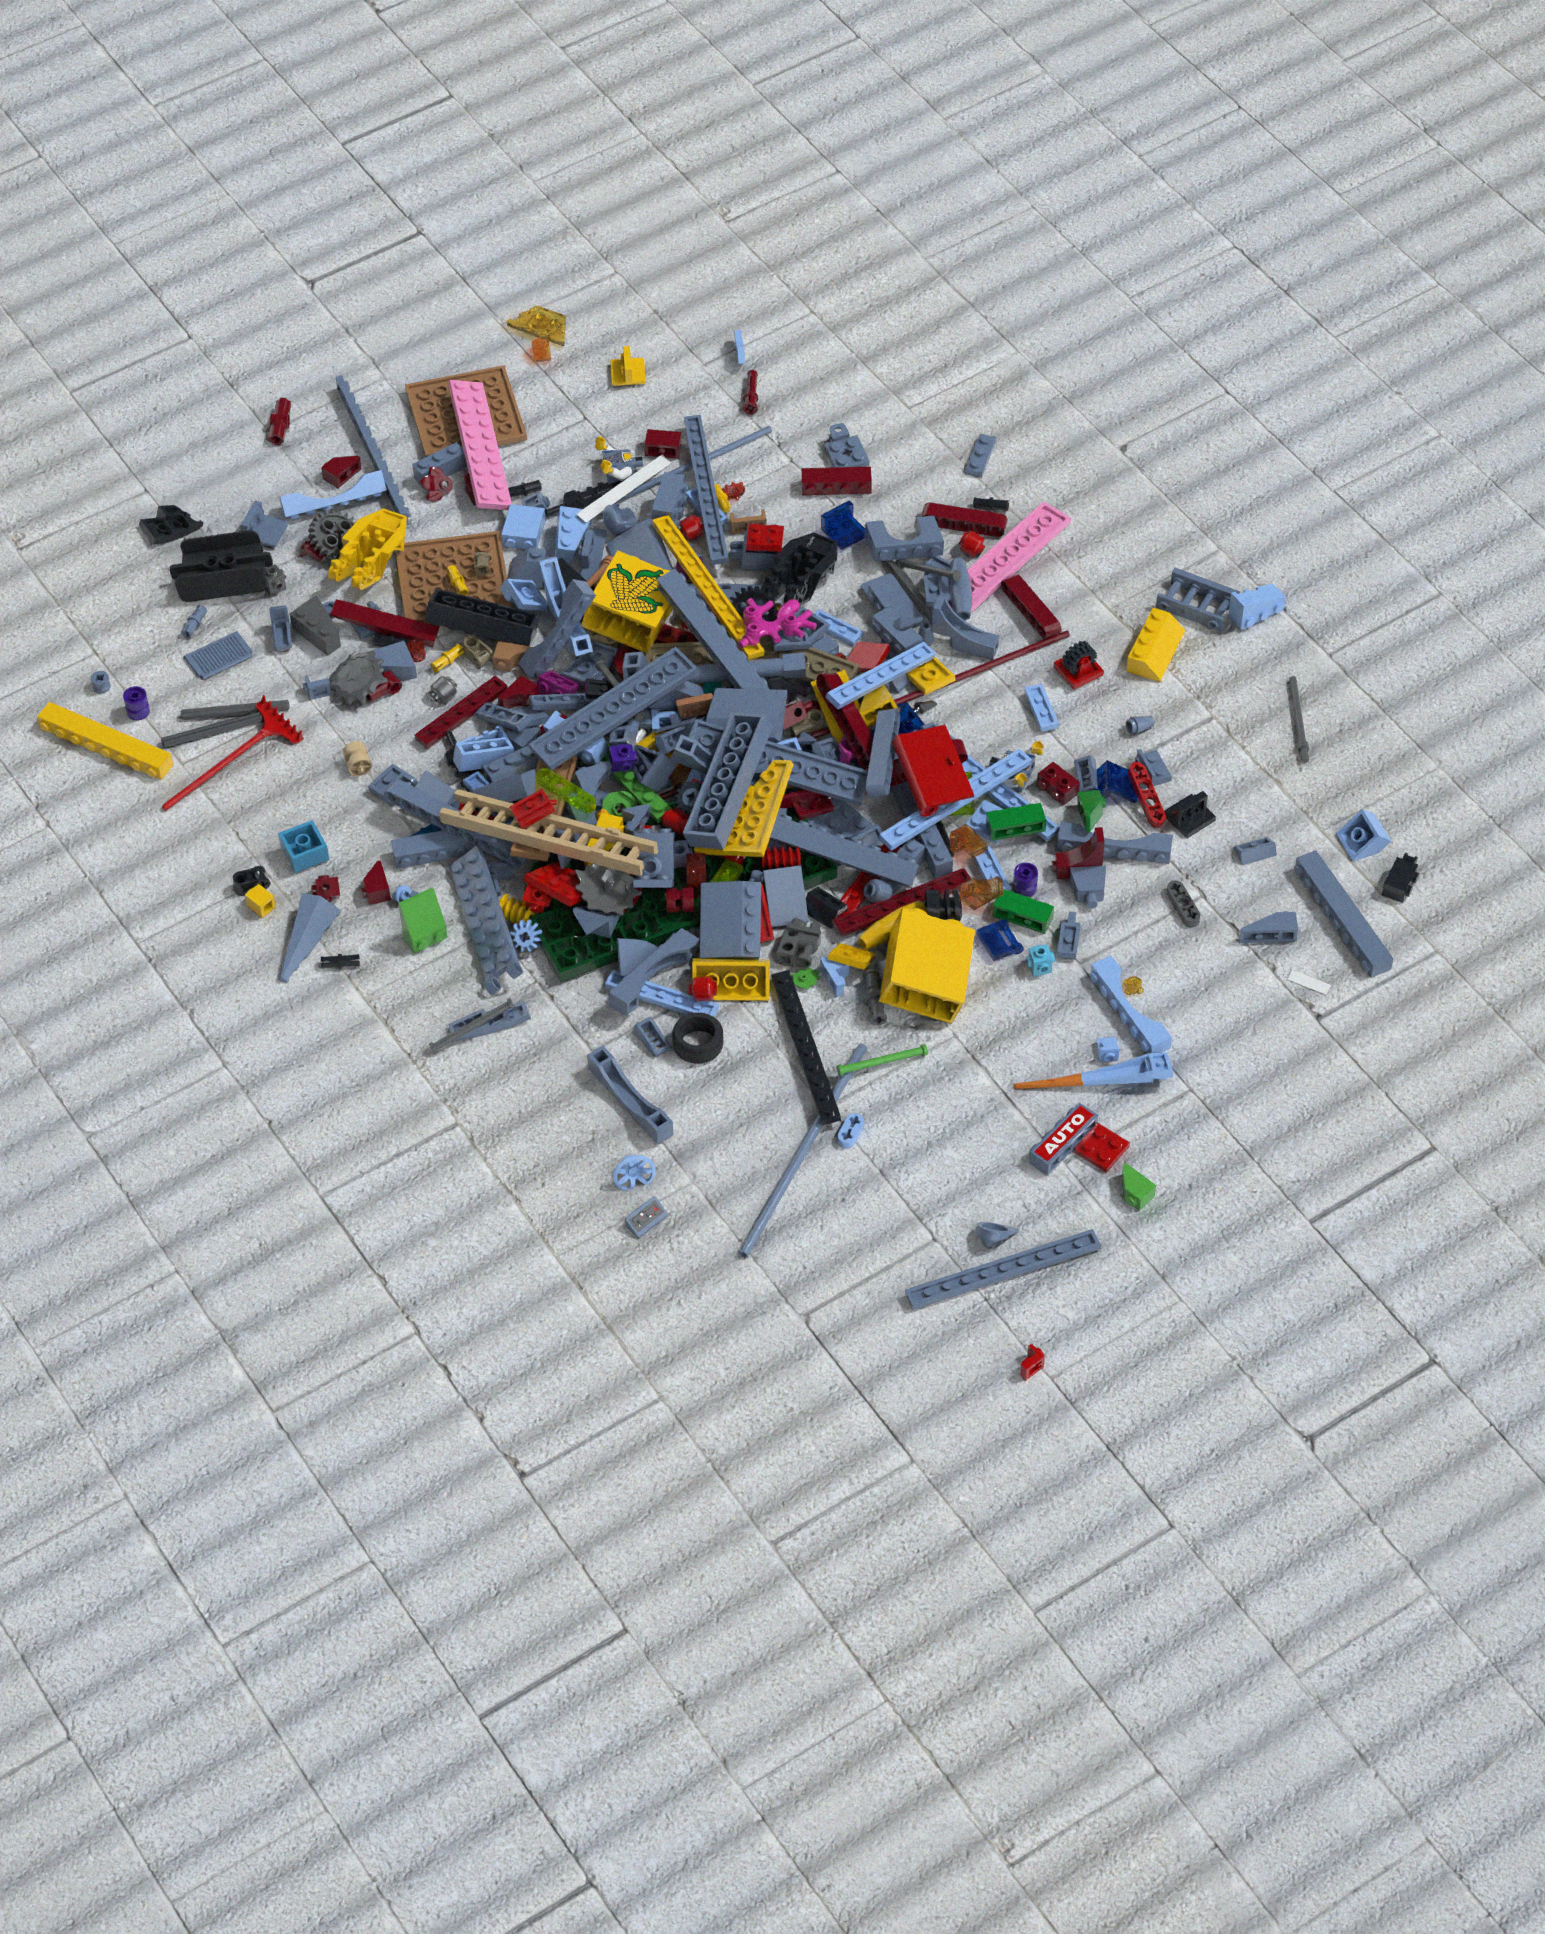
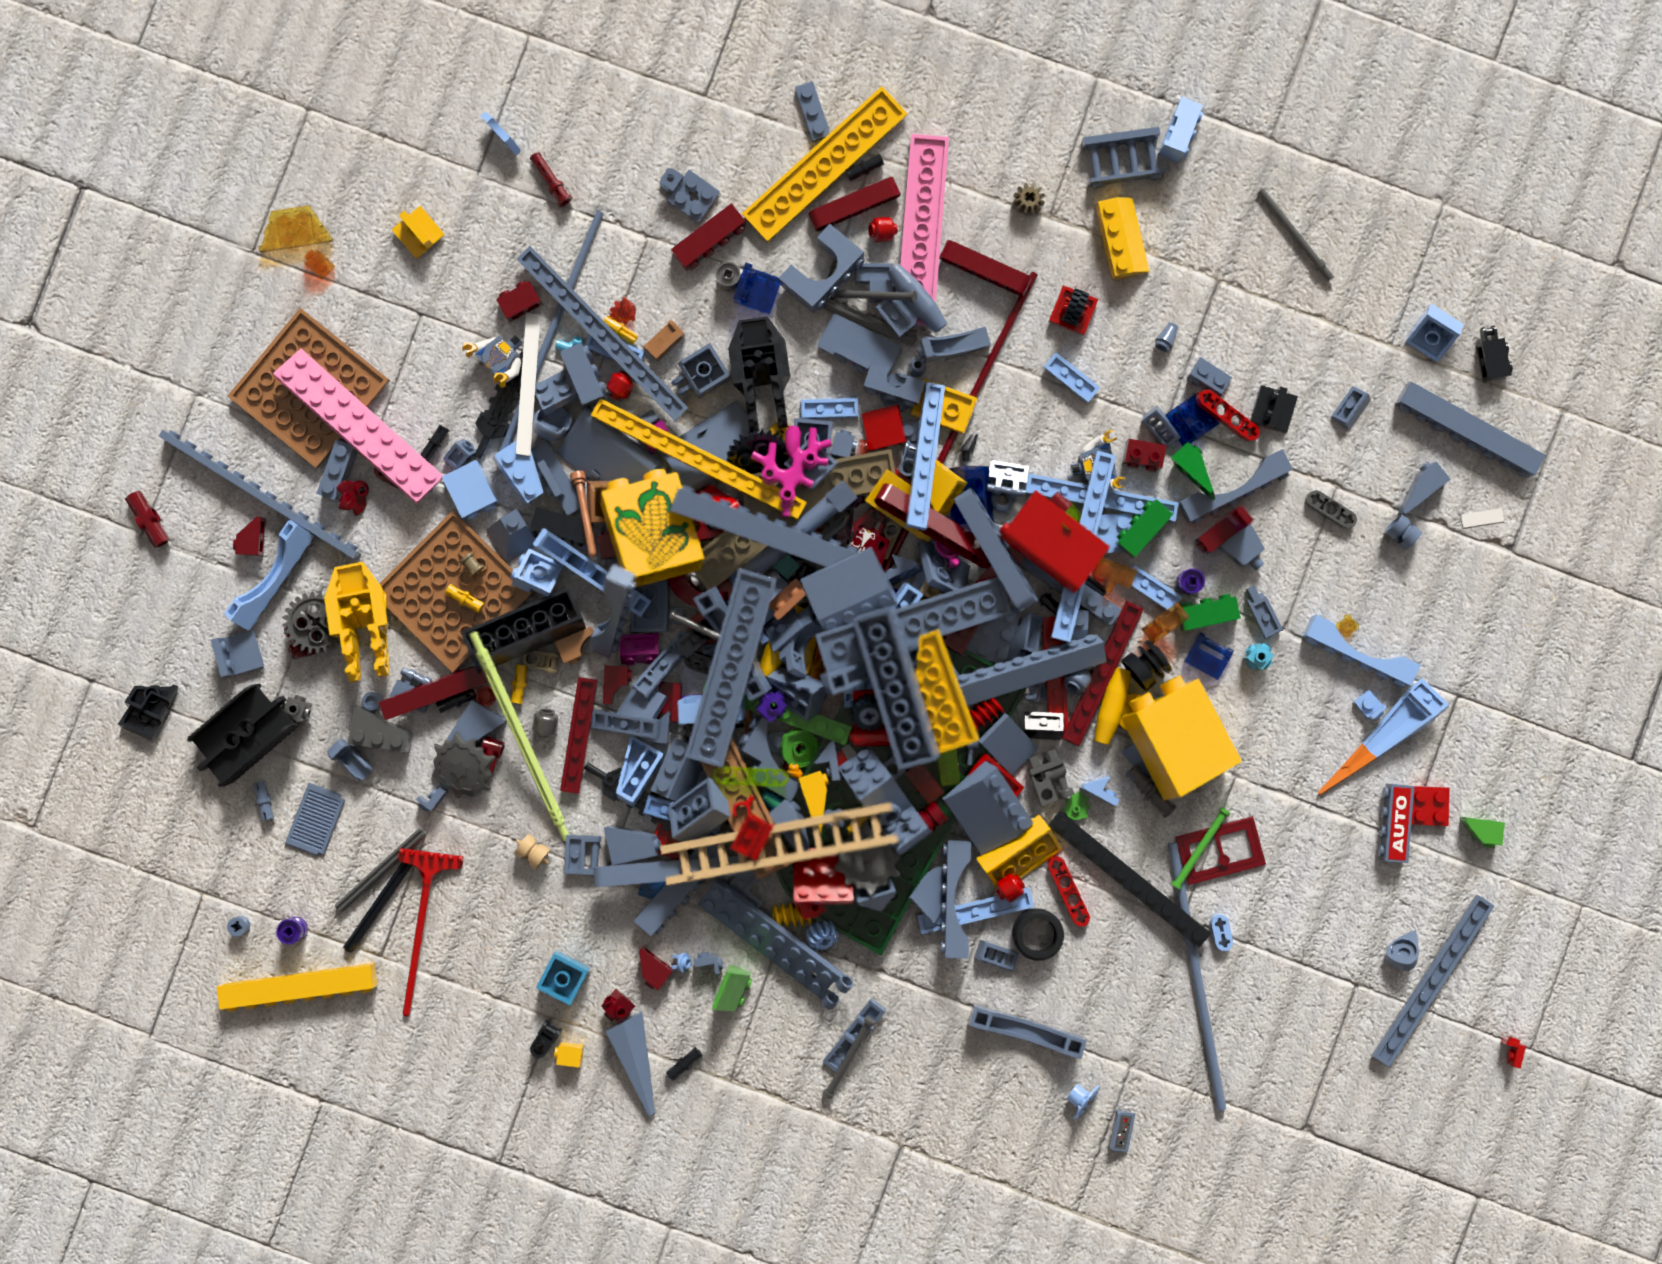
camera: 40 degrees left, 35 degrees up
red plate [746,524,784,552] -> none
yellow tile [828,943,875,970] -> none
none -> yellowish green axle [470,632,569,842]
none -> sand blue plate [535,369,579,415]
none -> flat silver wheel [716,261,742,292]
none -> yellow plate [742,86,908,243]
none -> dark tan gear [1013,183,1045,216]
none -> sand blue plate [1026,682,1046,701]
none -> red beam [1047,856,1090,927]
none -> dark red door [1175,816,1266,885]
none -> sand blue wheel [1385,514,1422,550]

